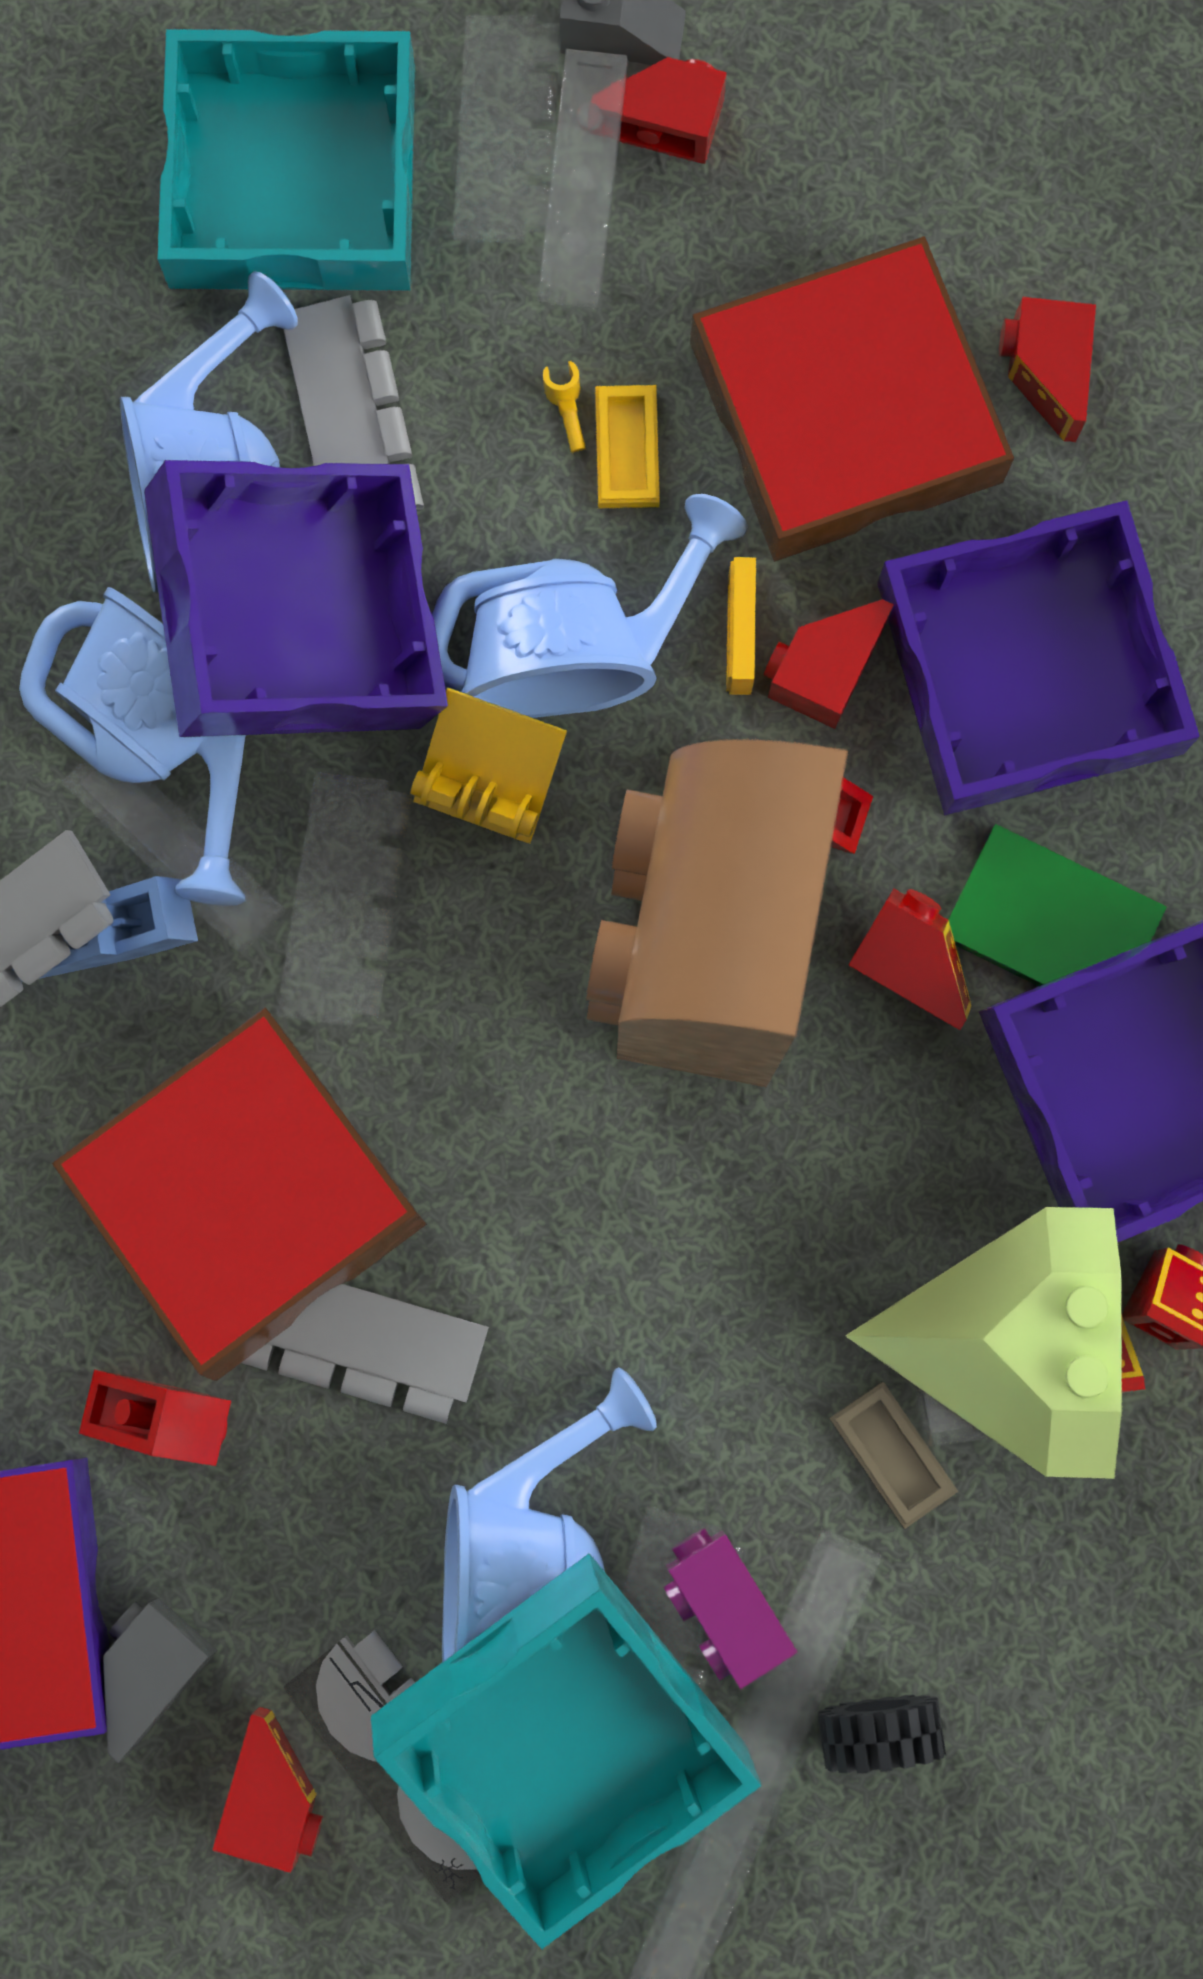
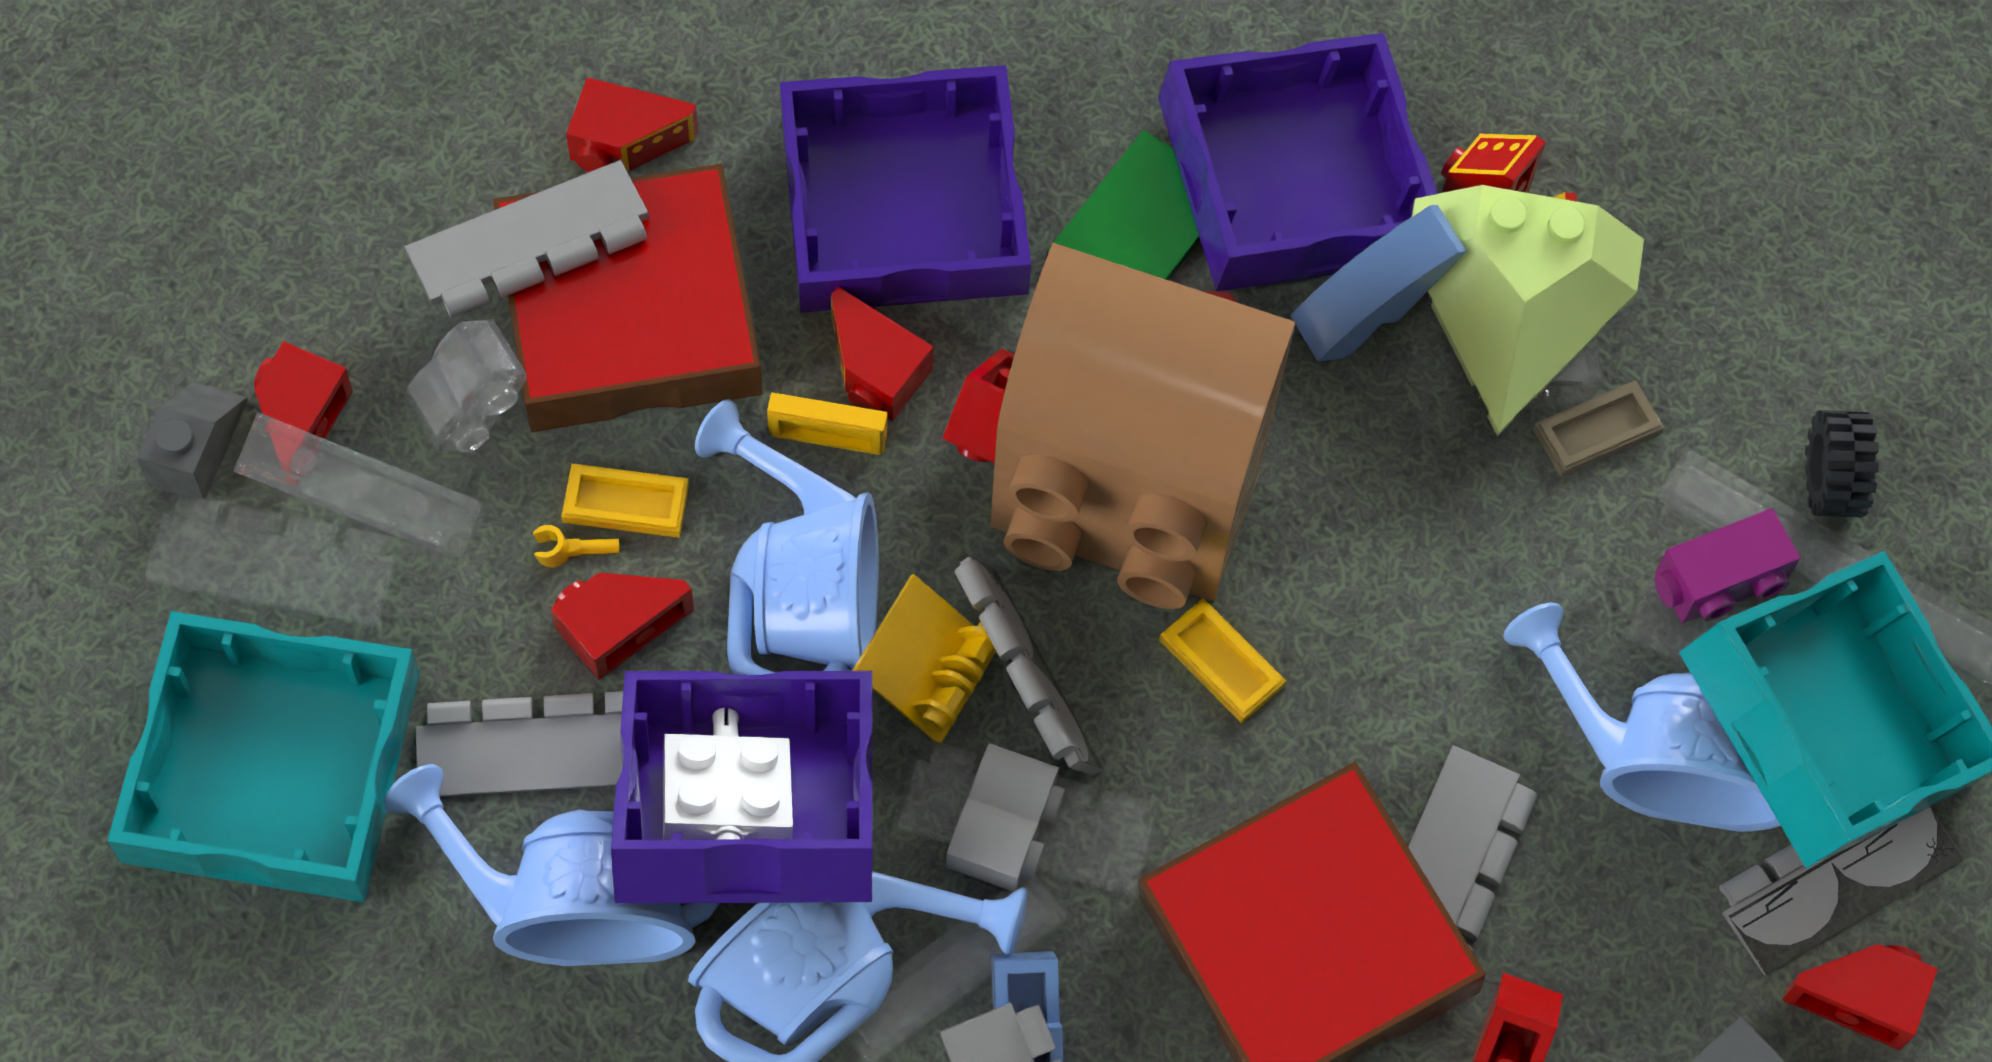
camera: 85 degrees left, 15 degrees down
none -> light grey windscreen [405,160,649,318]
none -> clear brick [406,319,527,452]
none -> red slope [550,572,694,680]
none -> white plate [663,708,793,840]
none -> light grey brick [946,743,1066,892]
none -> light grey windscreen [955,556,1104,776]
none -> yellow tile [1159,598,1286,723]
none -> medium blue slope [1290,205,1467,362]

